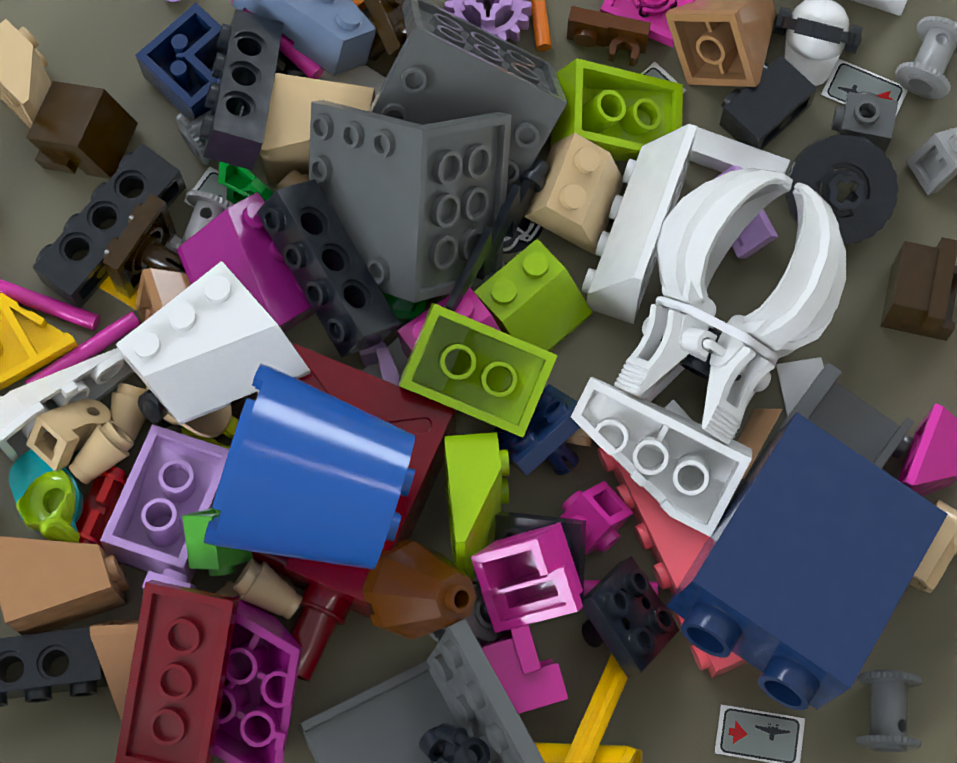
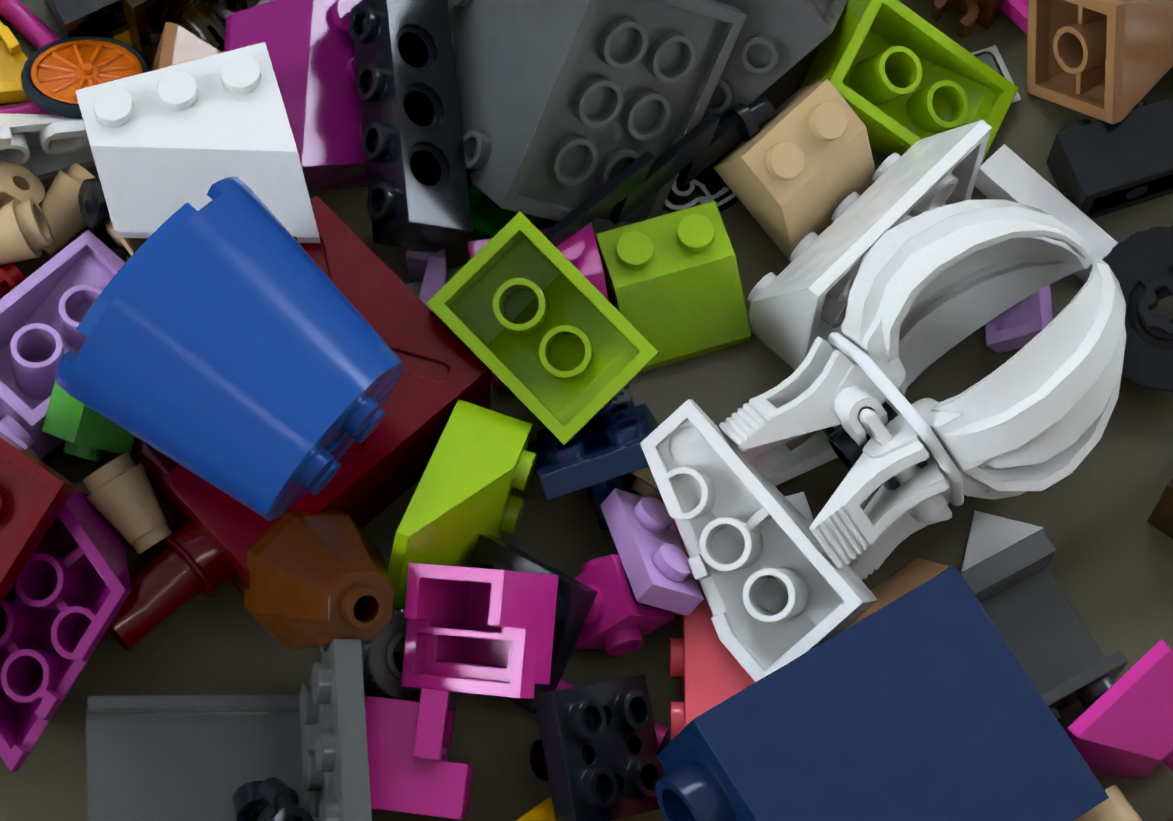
camera: 20 degrees right, 5 degrees down
none -> orange wheel [21,36,152,119]
none -> lavender plate [600,488,704,616]

